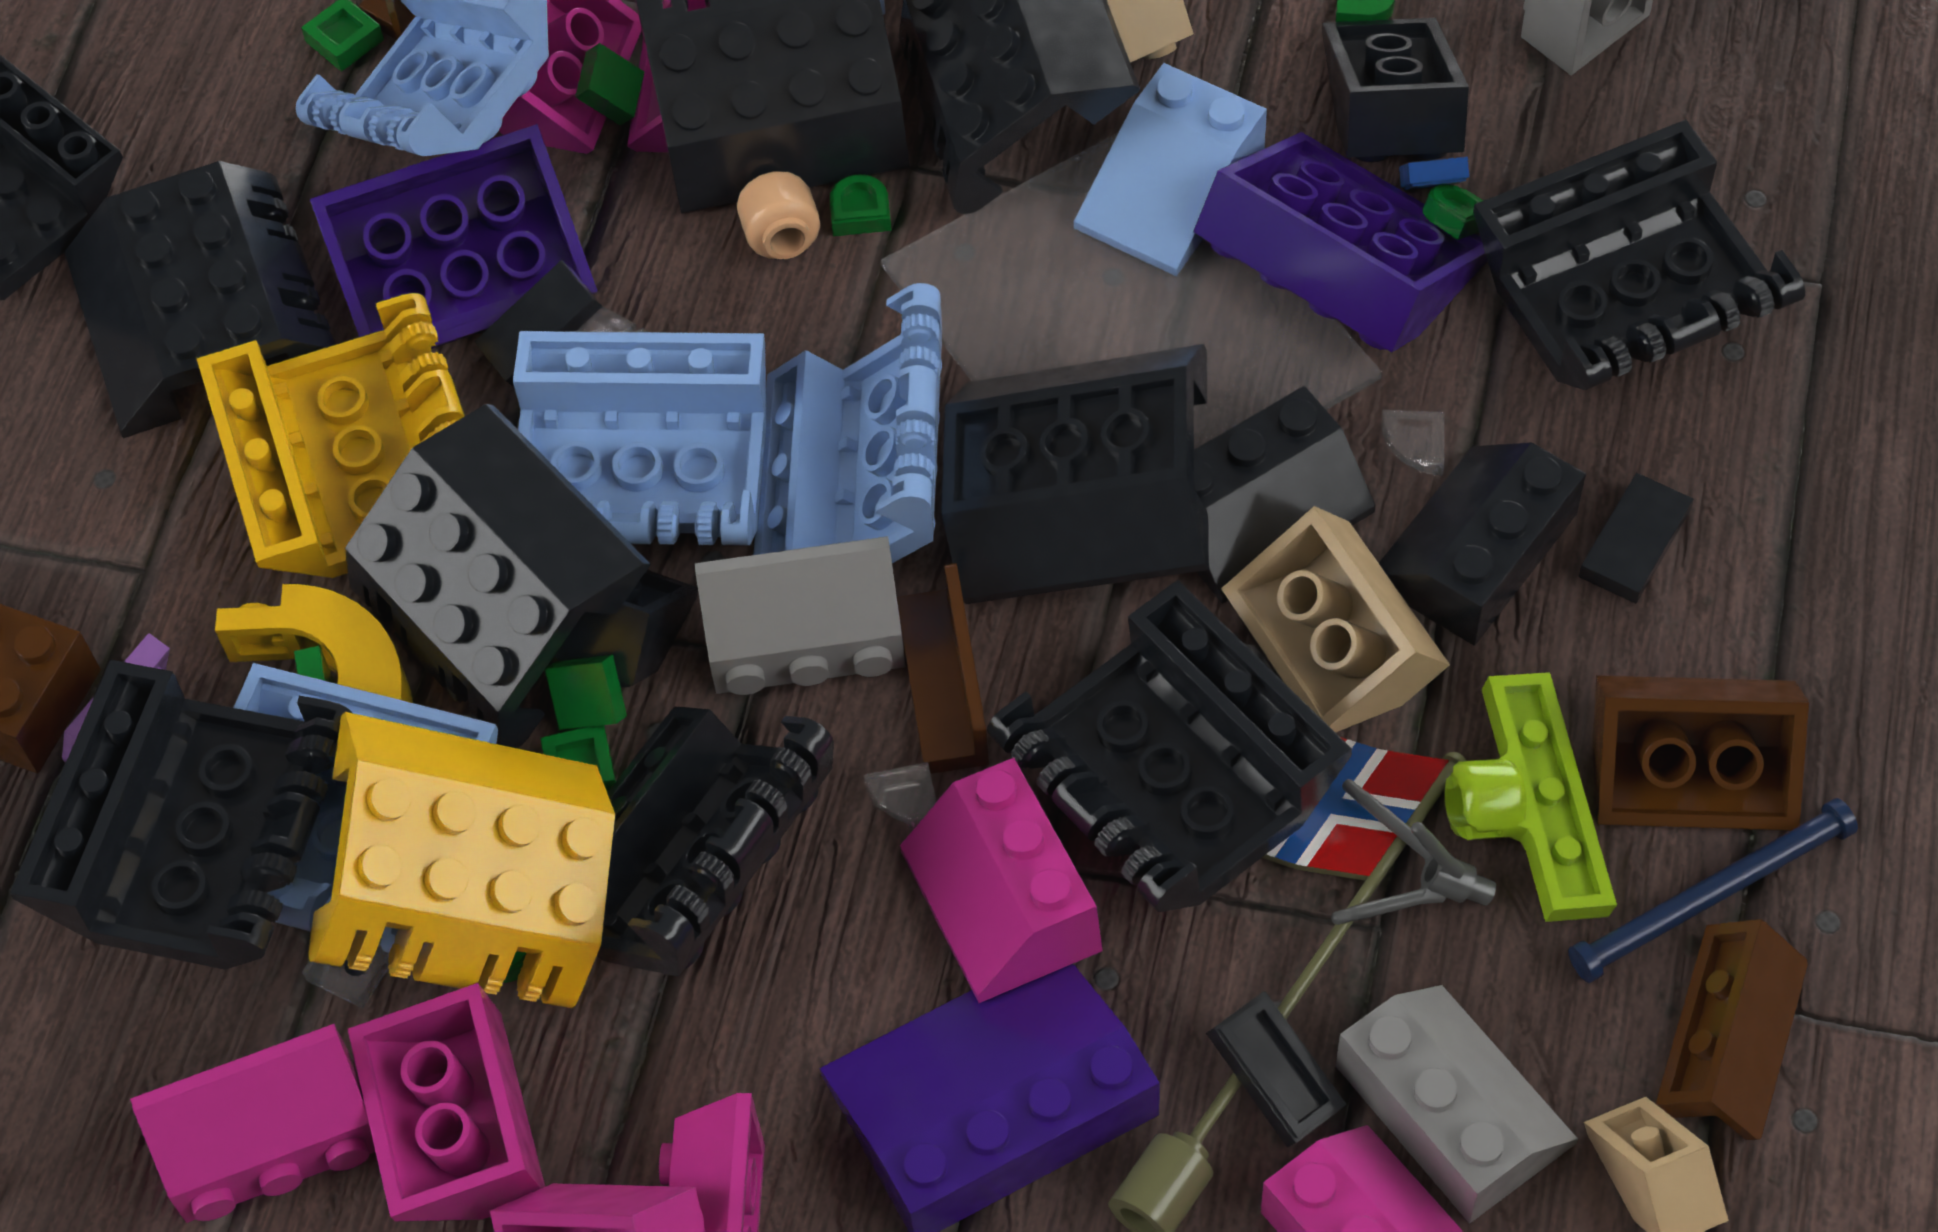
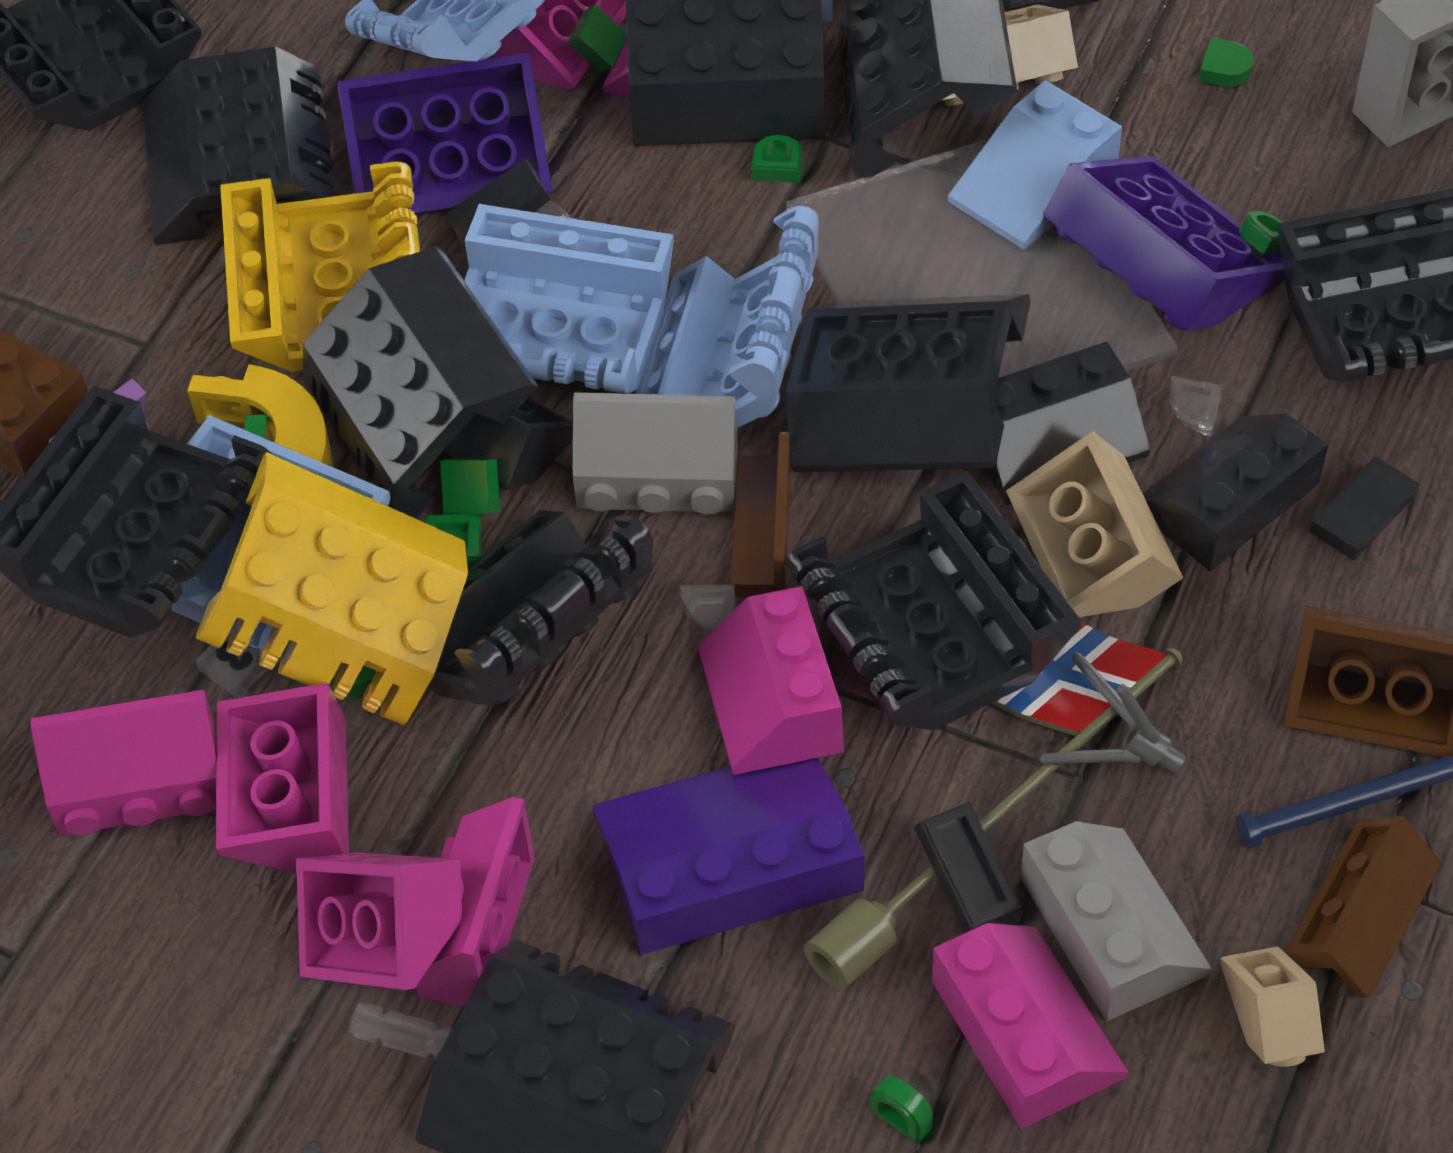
camera: 10 degrees right, 5 degrees down
light nougat head [737,171,820,259] -> none
black slope [1322,17,1469,162] -> none
blue tile [1399,157,1469,190] -> none
lime plate [1444,672,1617,922] -> none

